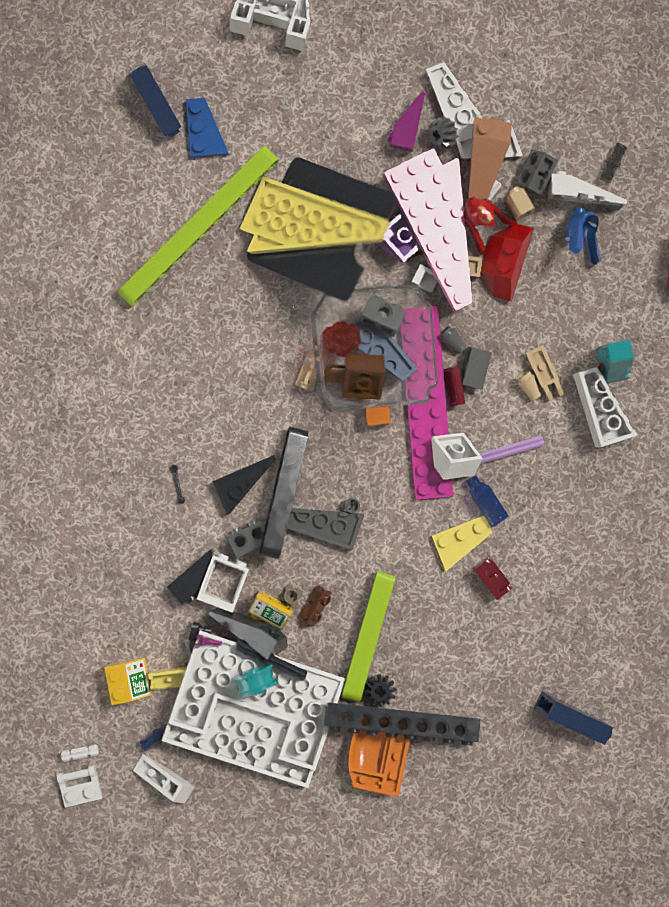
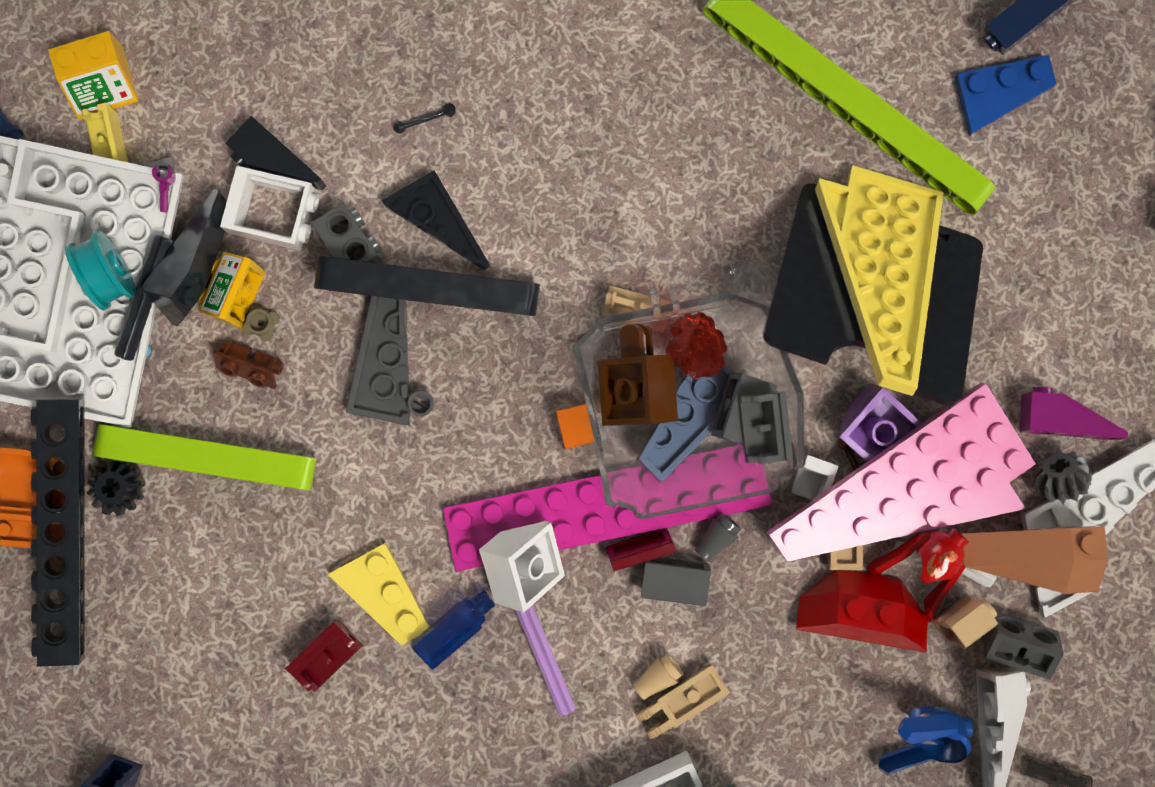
camera: 85 degrees right, 5 degrees down
black wheel [189,621,212,641] -> none
none -> dark grey hinge [738,391,793,464]

